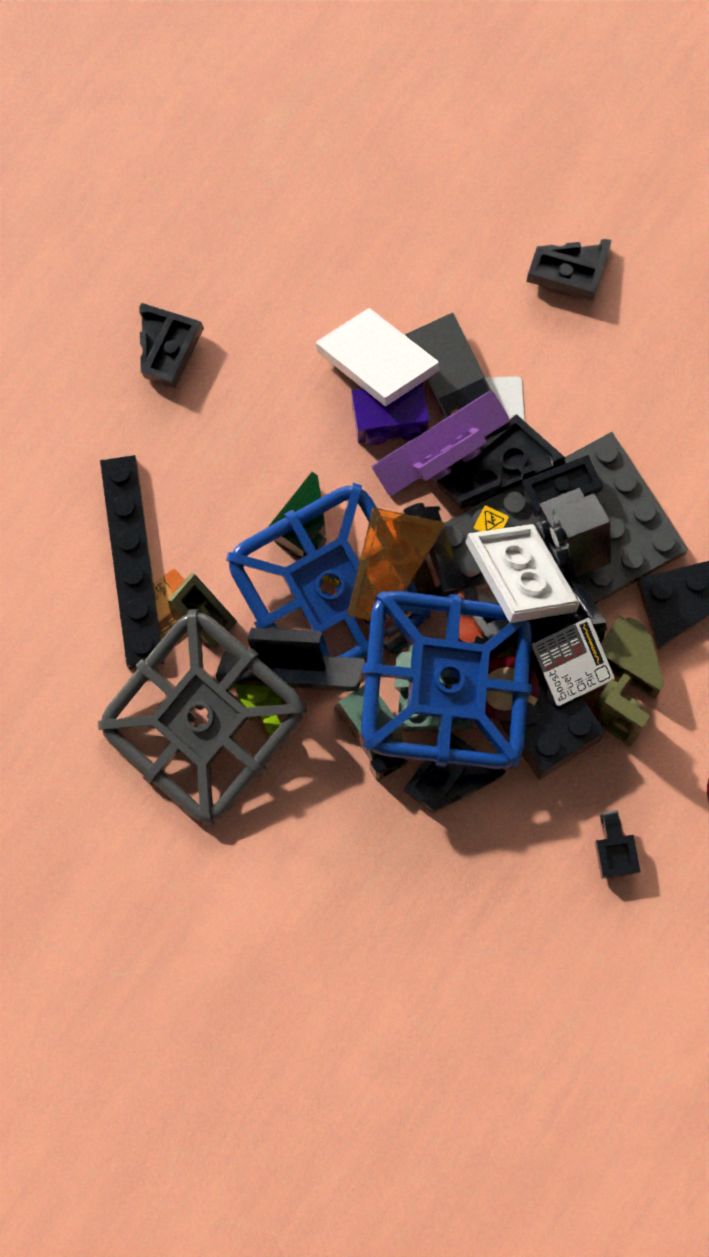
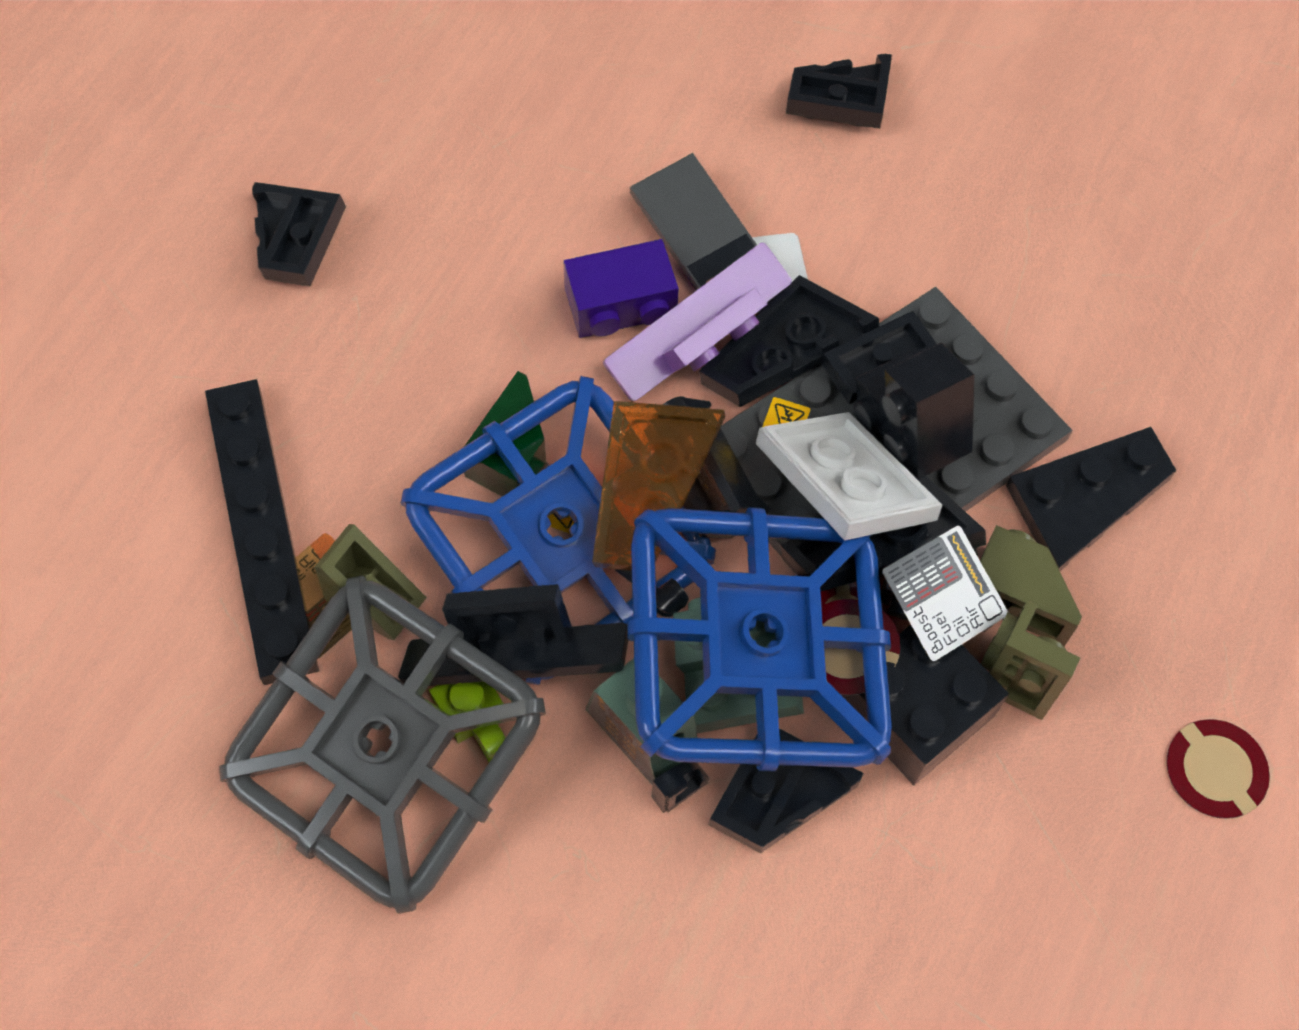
camera: 10 degrees left, 10 degrees down
white tile [315,308,439,407] -> none
black plate [595,810,641,879] -> none

